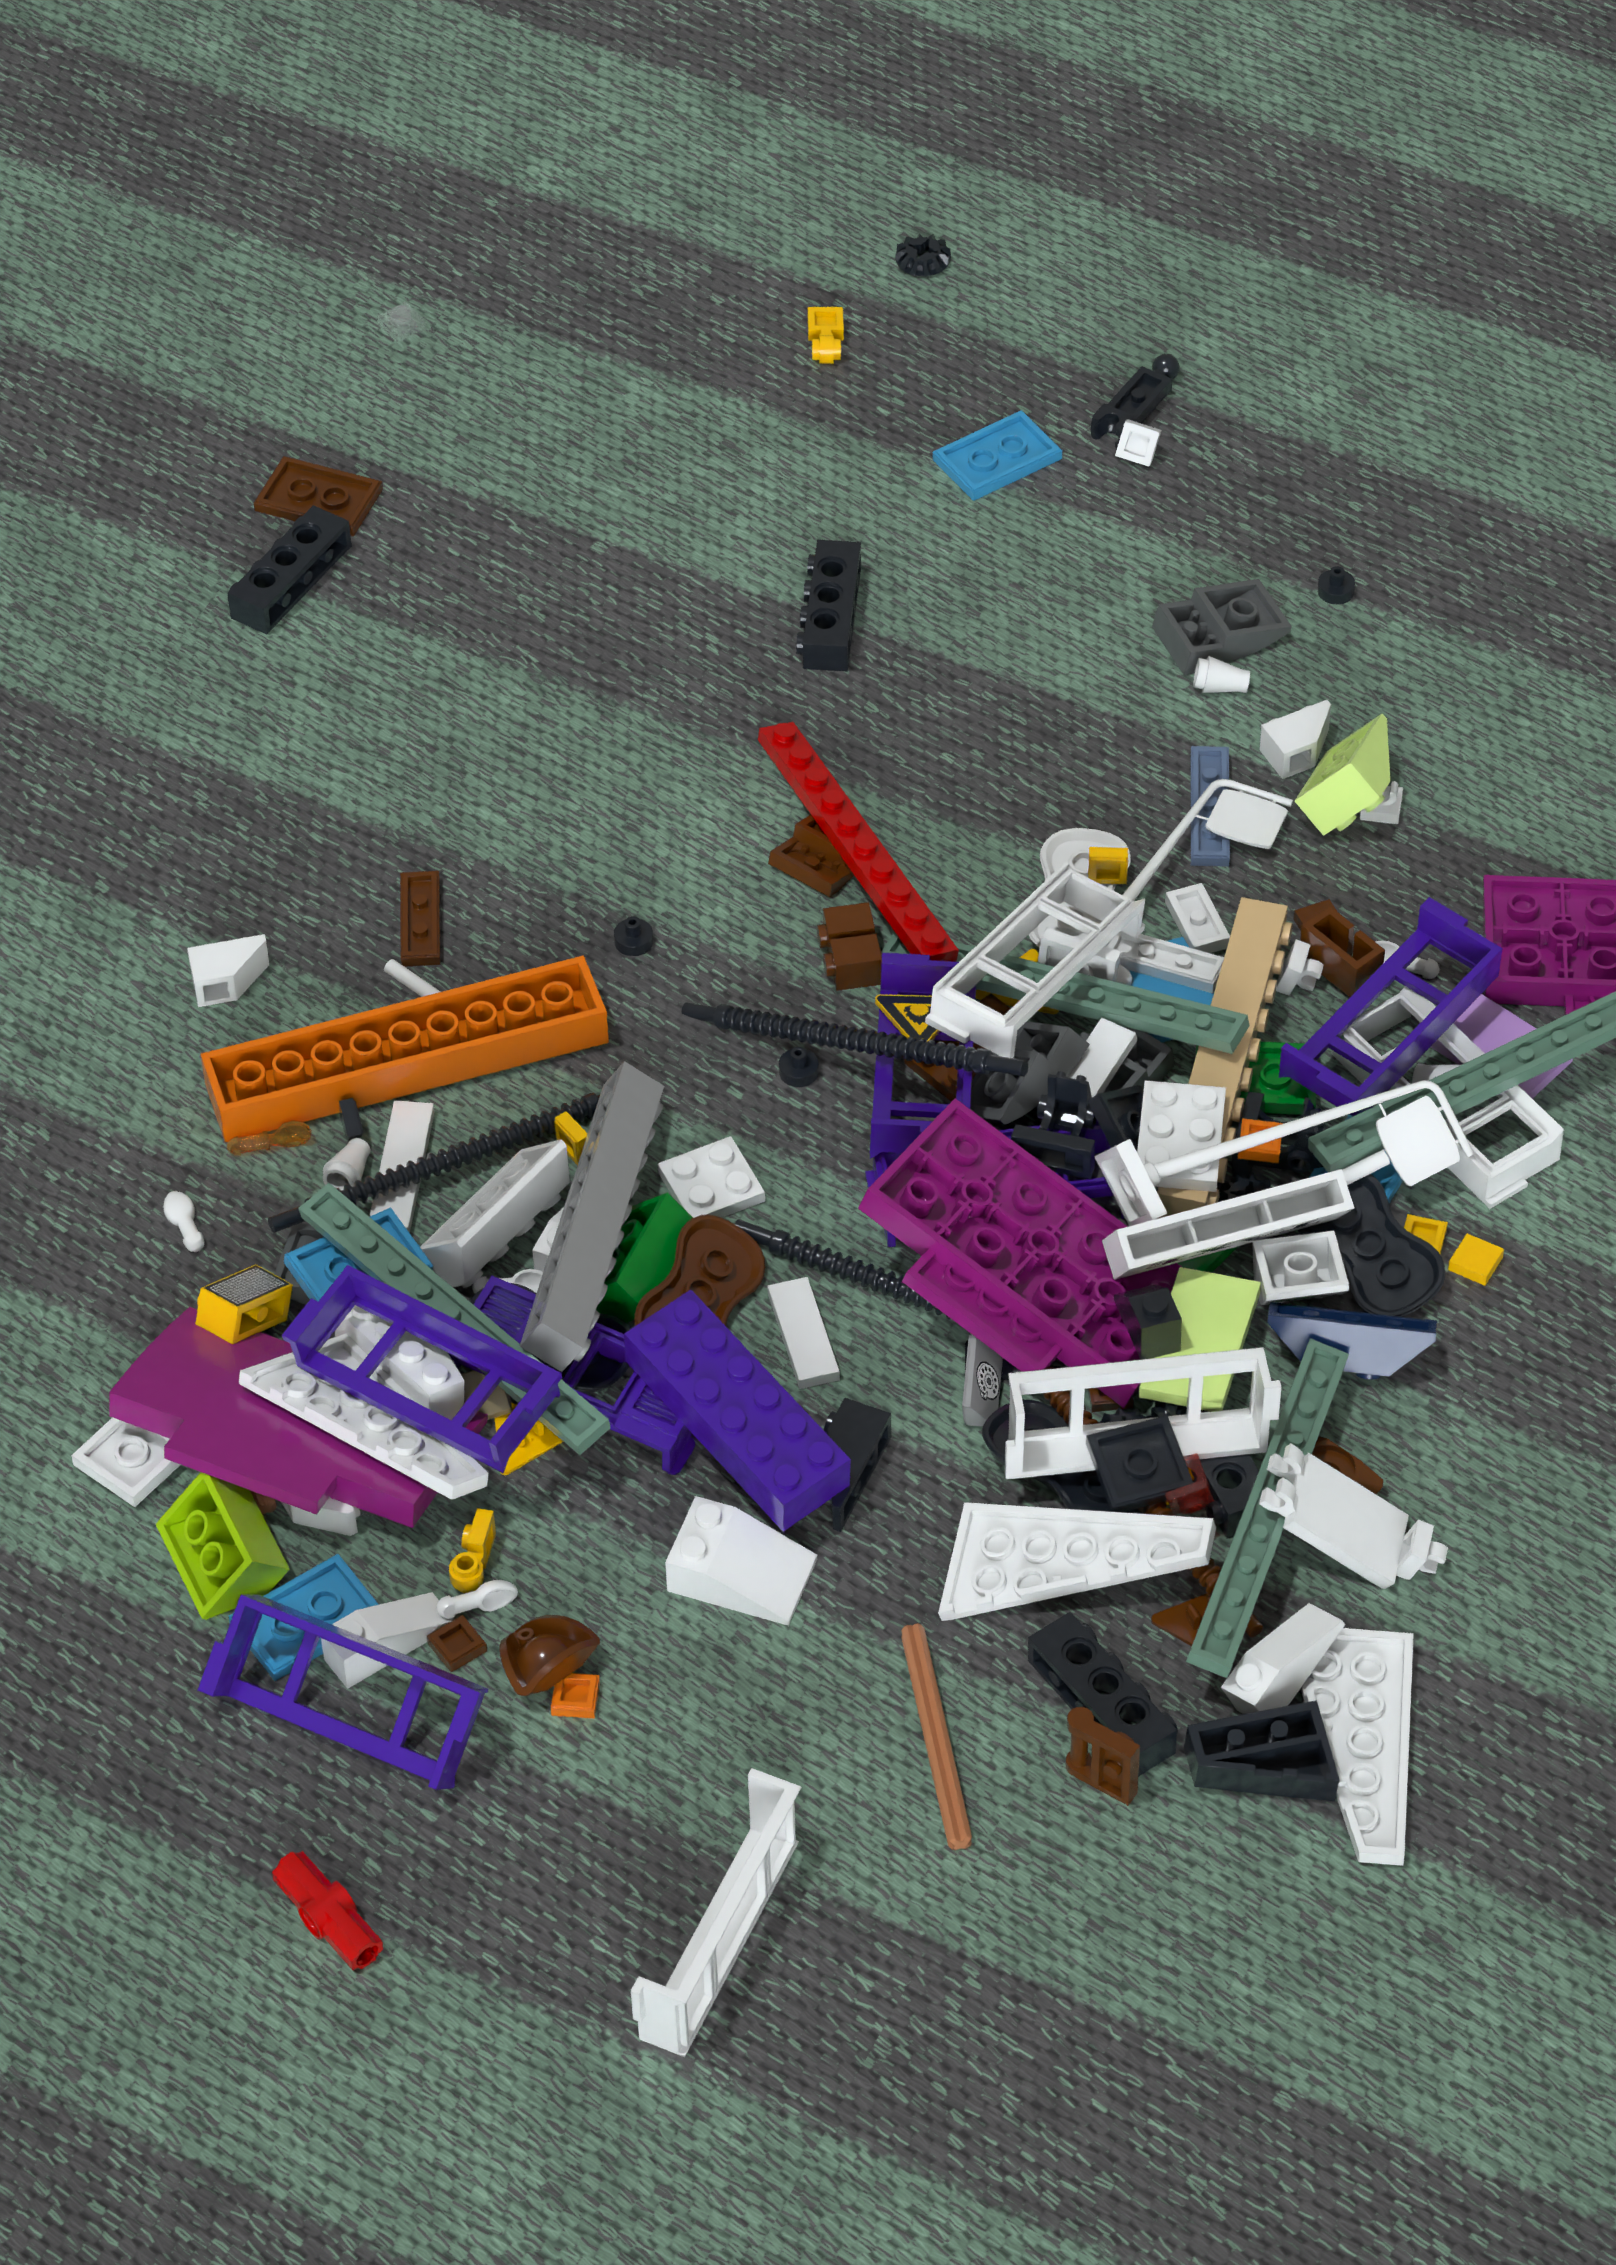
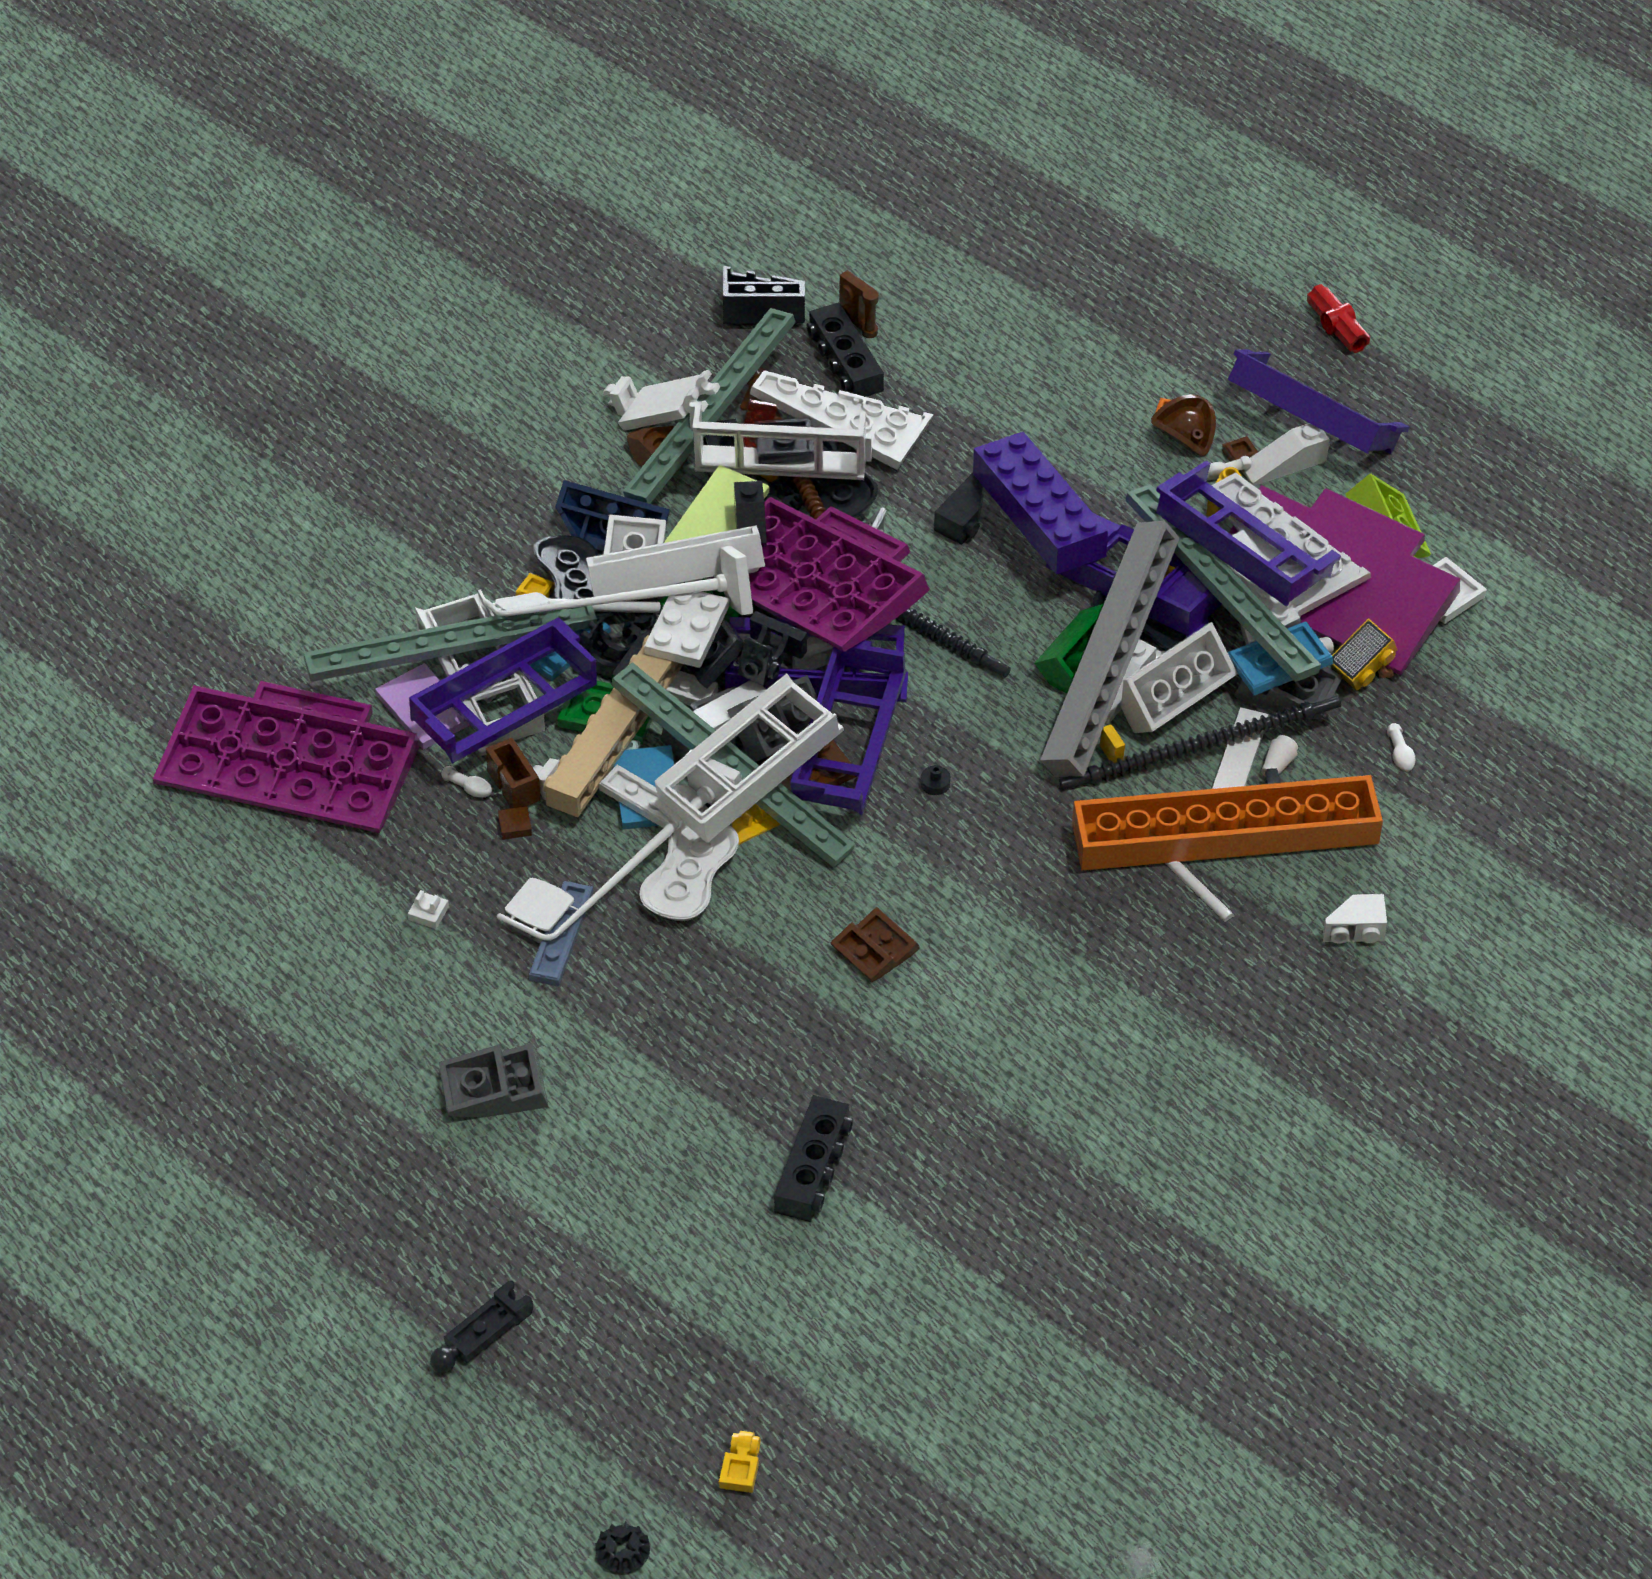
camera: 170 degrees left, 0 degrees up
black brick [227,505,352,635] -> none
dark azure tile [228,1554,379,1681] -> none
reddish brown tile [254,456,383,537] -> none
reddish brown tile [400,871,440,967] -> none
black tile [614,916,653,956] -> none
white piece [631,1768,802,2057] -> none
reddish brown plate [635,1214,765,1326] -> none
white plate [658,1136,765,1218] -> none
white slope [665,1496,817,1626] -> none
black hose [681,1002,1029,1077] -> none
red plate [758,722,959,962] -> none
white tile [768,1277,840,1389] -> none
reddish brown piece [817,902,882,991] -> none
piece [875,994,940,1041] -> none
nougat axle [901,1623,972,1850] -> none
dark azure tile [933,410,1062,501] -> none
yellow tile [1088,847,1128,884] -> none
white tile [1115,419,1162,467] -> none
white plate [1165,883,1230,953] -> none
white cone [1193,656,1250,693] -> none
white slope [1221,1603,1345,1714] -> none
orange tile [1238,1118,1283,1163] -> none
white slope [1260,700,1331,779] -> none
yellowish green slope [1295,714,1390,836] -> none
white wing [1300,1628,1414,1866] -> none
black tile [1317,566,1355,605] -> none
yellow tile [1448,1233,1504,1286] -> none

